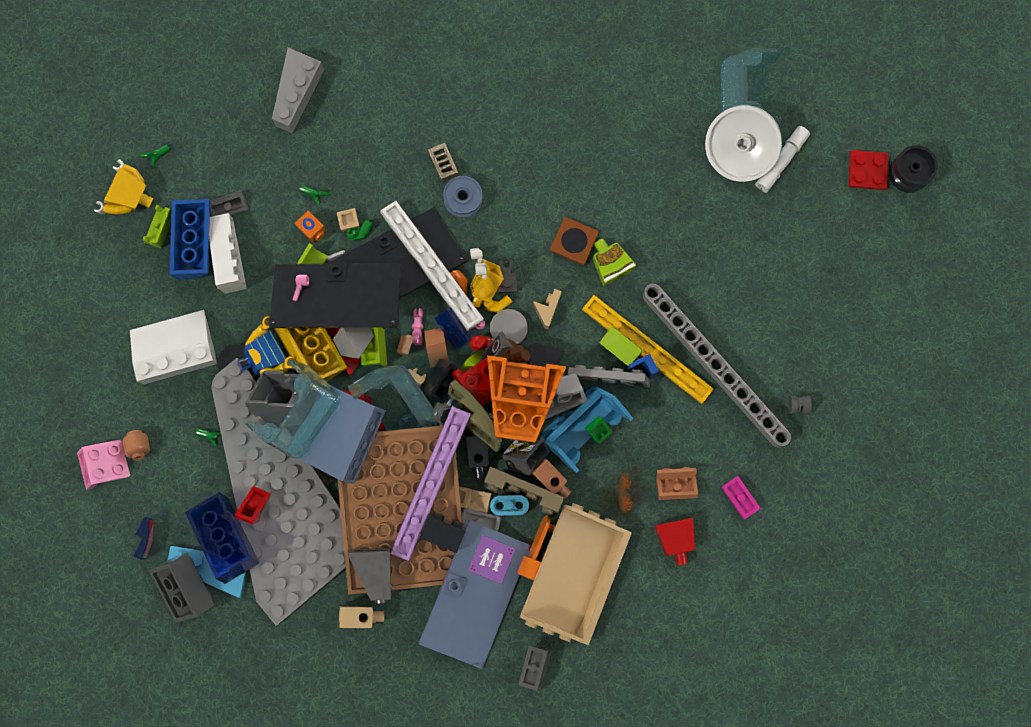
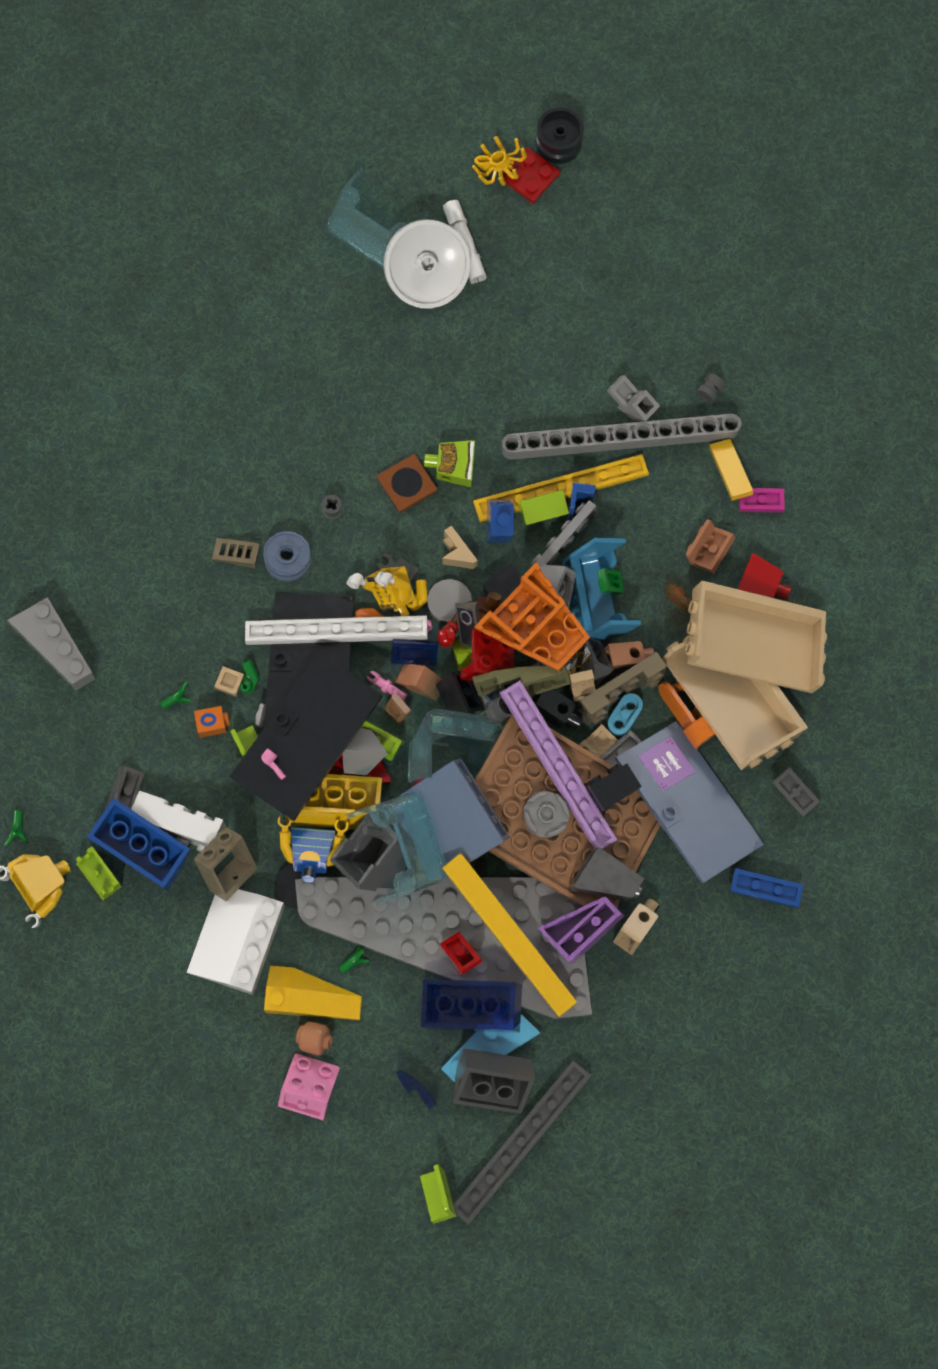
camera: 60 degrees left, 5 degrees down
none -> dark tan window [194,826,257,901]
none -> yellow wedge [264,966,362,1020]
none -> dark grey bush [322,495,342,520]
none -> lime panel [420,1164,457,1224]
none -> yellow tile [442,853,577,1017]
none -> dark grey plate [454,1060,591,1225]
none -> yellow animal [472,136,527,186]
none -> blue torso [487,500,514,543]
none -> light grey tile [522,791,569,838]
none -> medium lavender wedge [537,896,624,964]
none -> tan slope [570,669,596,701]
none -> light grey brick [607,375,660,422]
none -> tan panel [685,581,827,693]
none -> yellow tile [709,439,753,501]
none -> blue plate [729,868,804,908]

